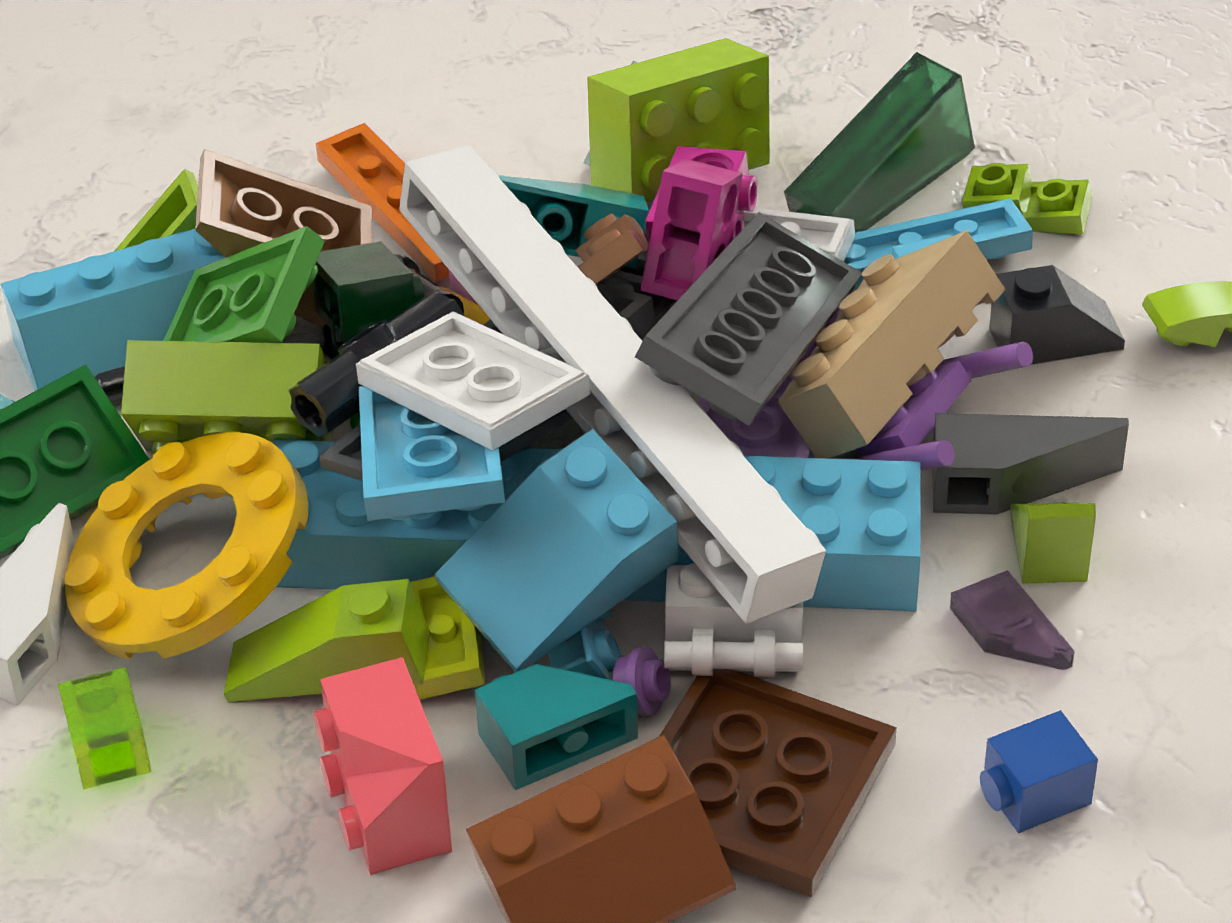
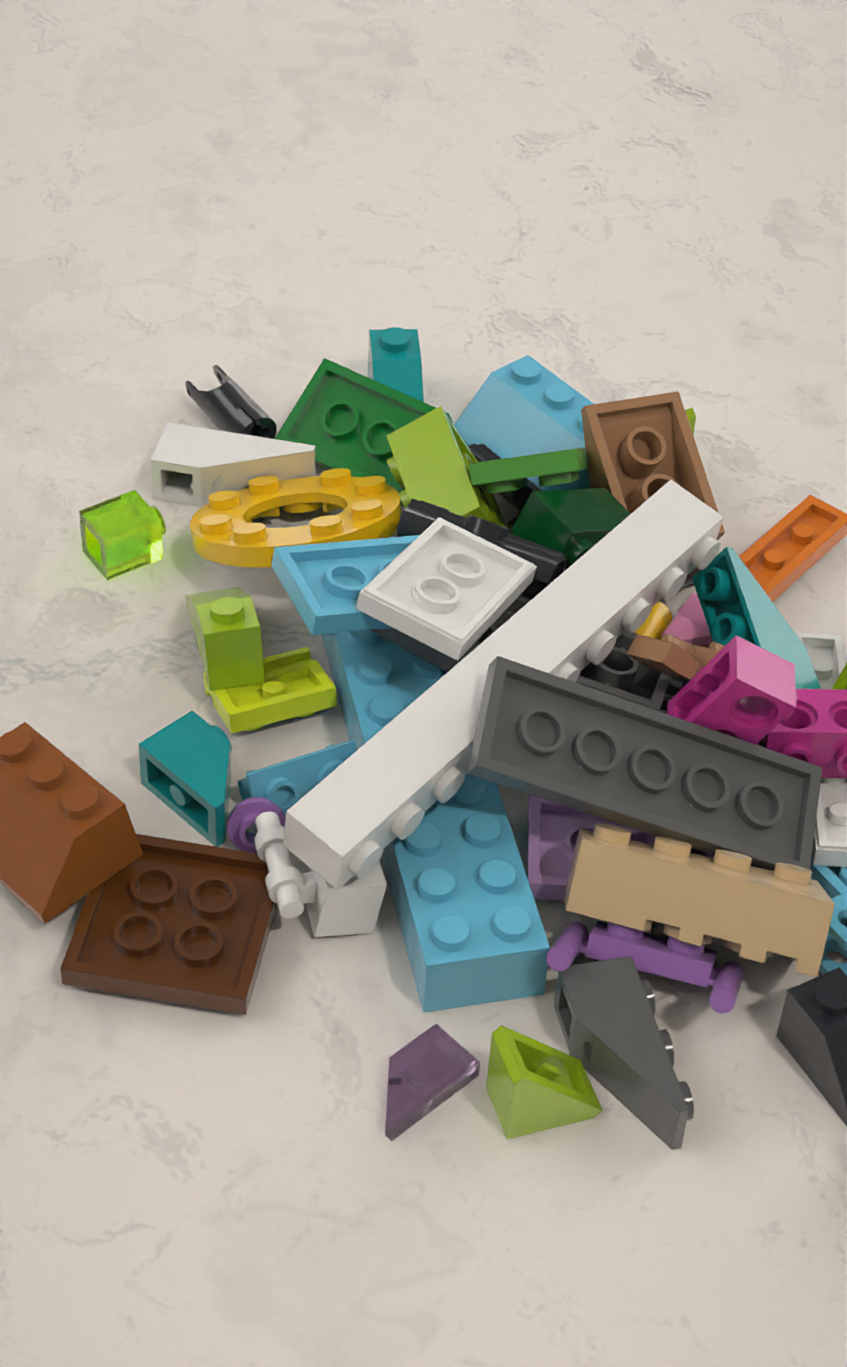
camera: 70 degrees right, 0 degrees up
coral slope [313,657,452,875] -> none
medium azure slope [435,429,679,672] -> none
blue brick [980,710,1098,834] -> none

